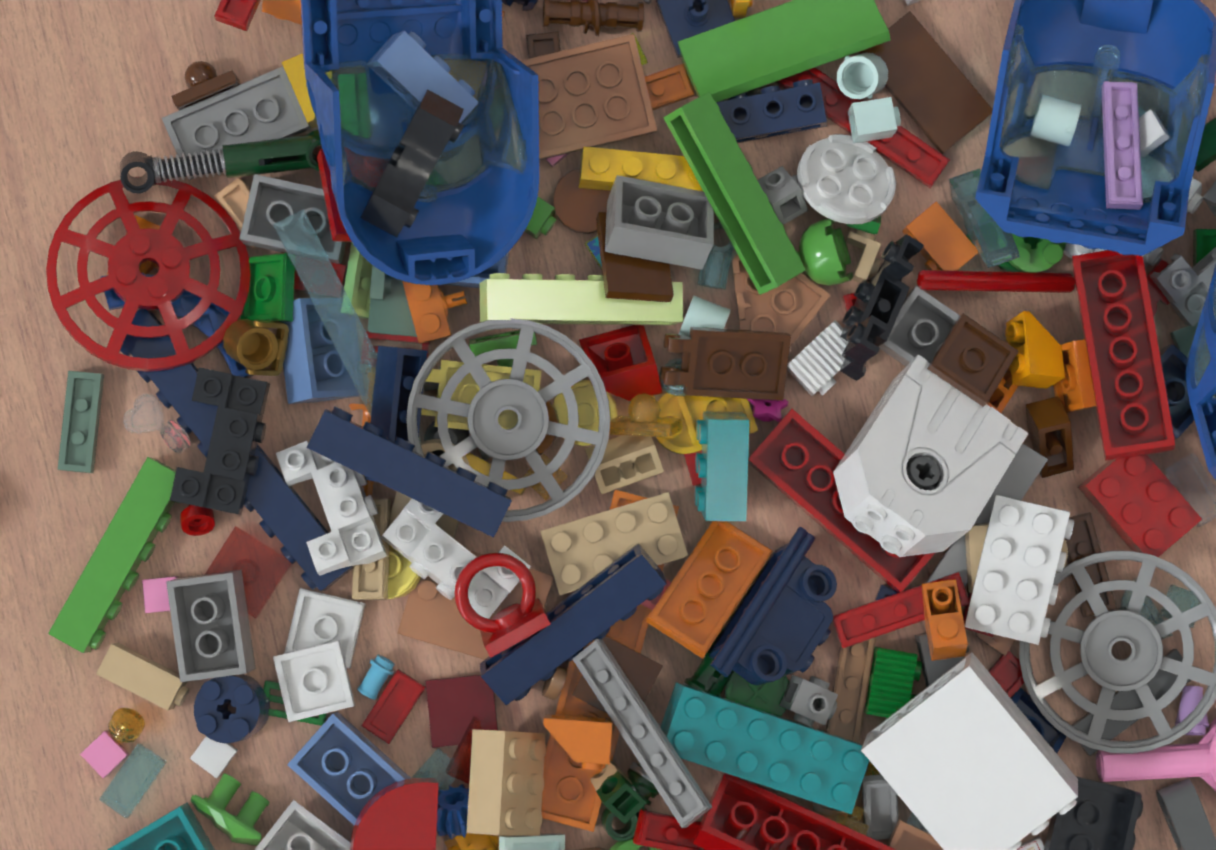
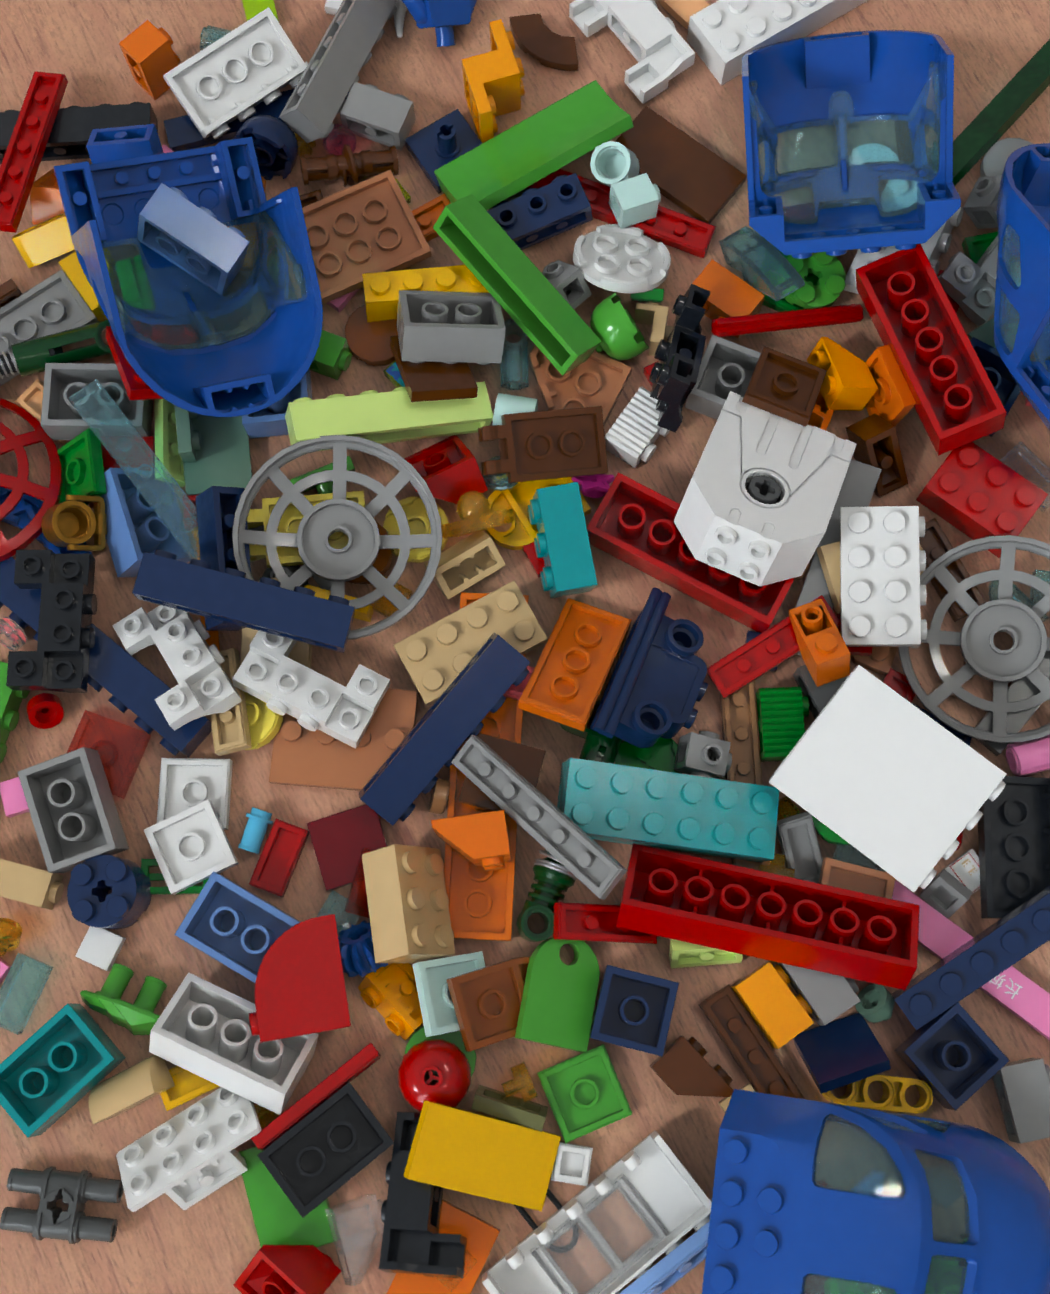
camera: 10 degrees left, 10 degrees down
black brick [360,90,464,237] -> none
orange plate [402,281,468,344] -> none
red tile [454,553,551,658] -> none
dark green leg [590,760,647,824] -> none
light aqua piece [1030,94,1082,147] -> none
lavender tile [1101,81,1143,210] -> none
white tile [1139,109,1170,157] -> none
none -> yellow beam [11,213,75,268]

